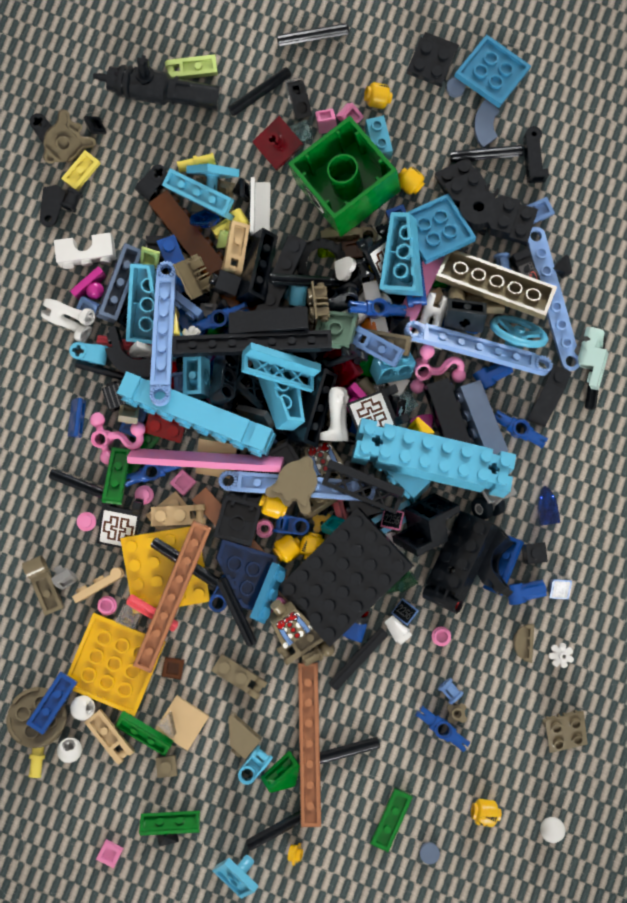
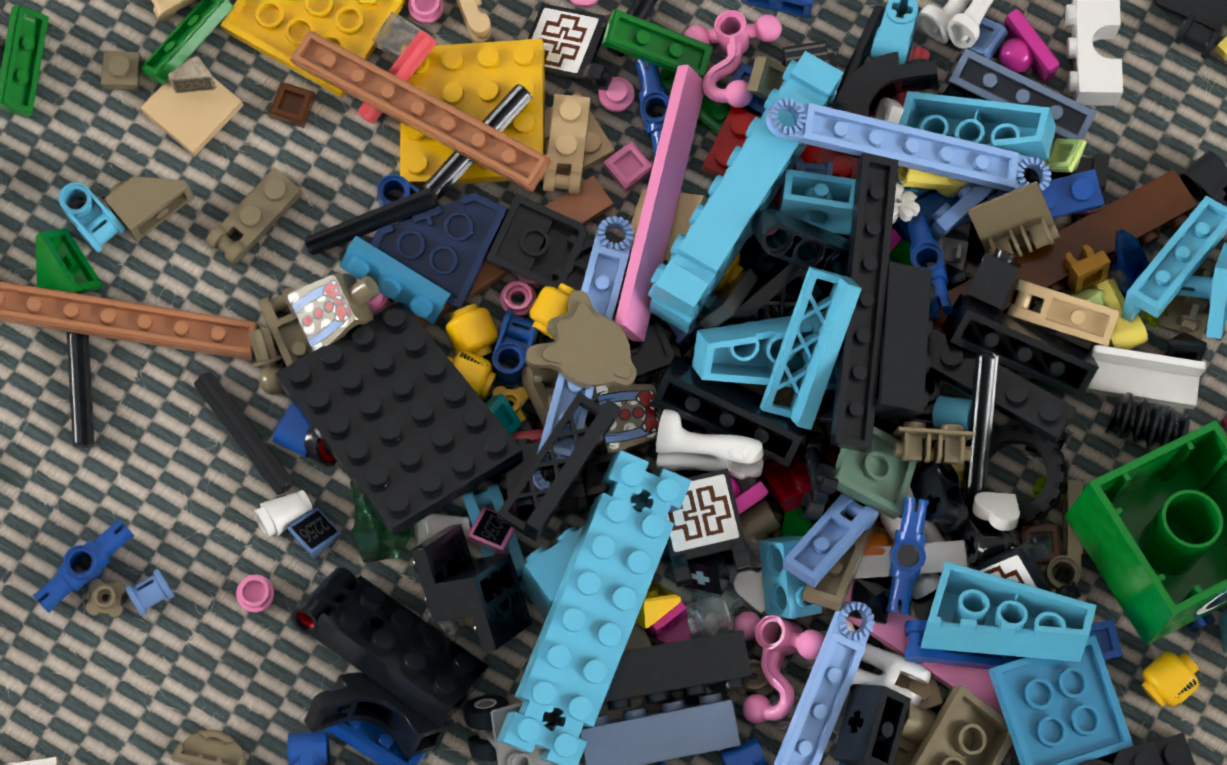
camera: 100 degrees right, 10 degrees down
none -> clear tile [685,595,734,639]
none -> pearl gold tile [1064,244,1111,295]
none -> black piece [1105,392,1190,450]

